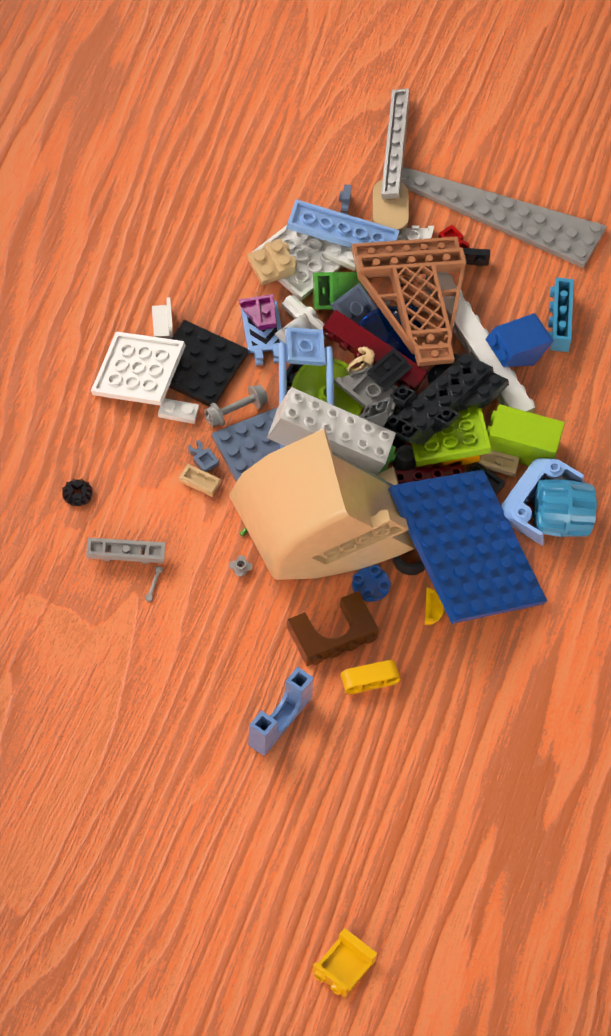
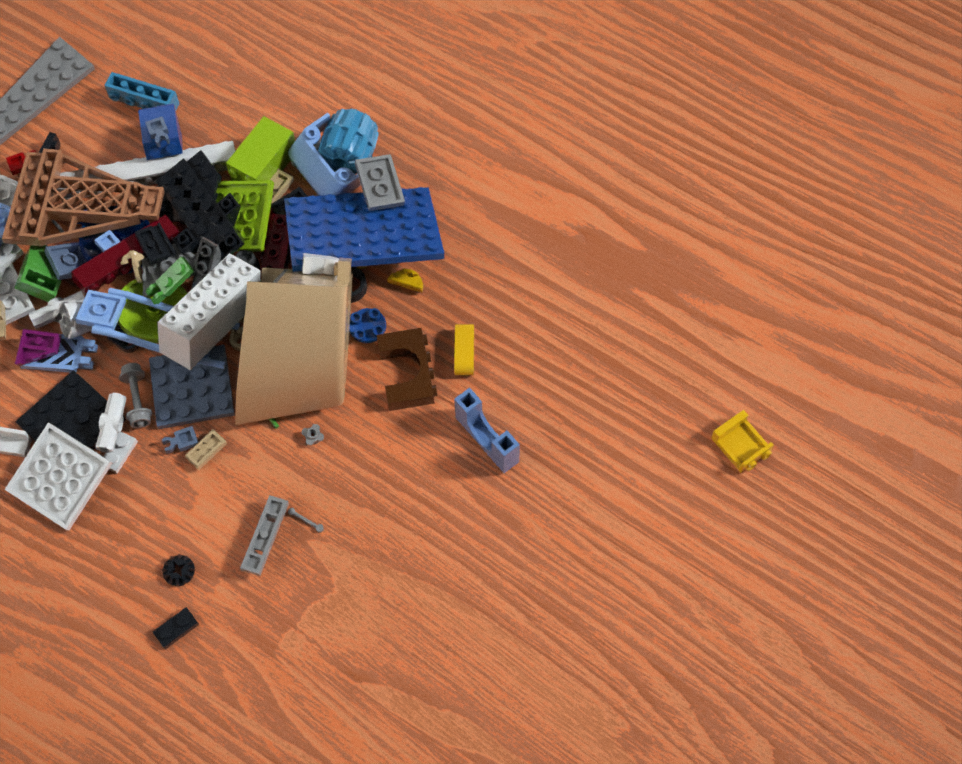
camera: 70 degrees left, 5 degrees up
none -> light blue plate [95,230,120,252]
none -> white piece [95,393,127,453]
none -> sand blue plate [145,116,170,147]
none -> bright green hinge [146,256,194,305]
none -> black plate [153,607,199,650]
none -> white leg [302,253,339,275]
none -> light grey plate [355,154,405,211]

